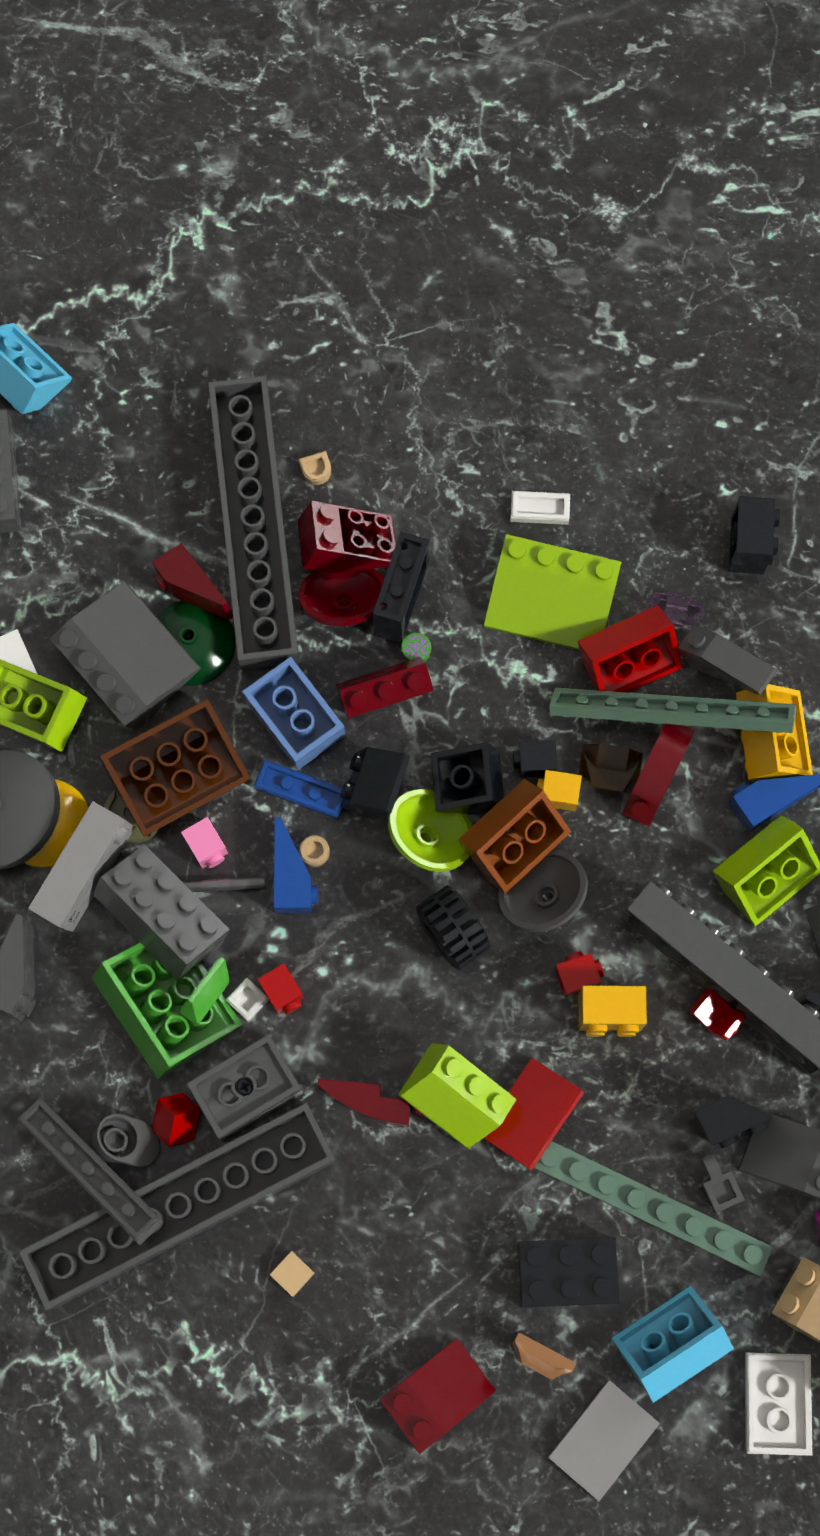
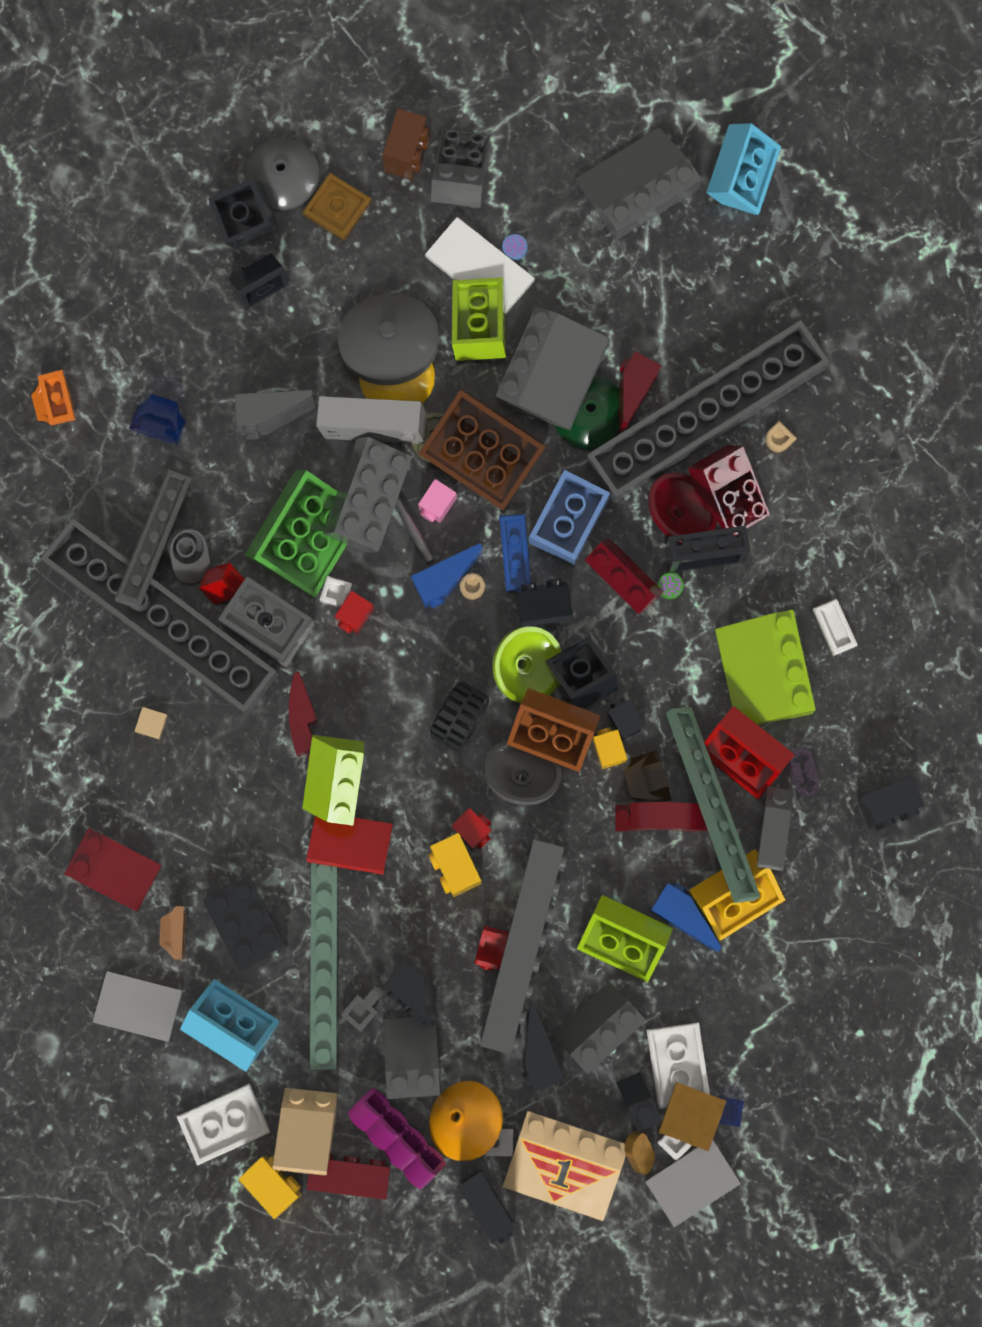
camera: 65 degrees right, 5 degrees up
bright green slope [179,957,229,1025] -> none

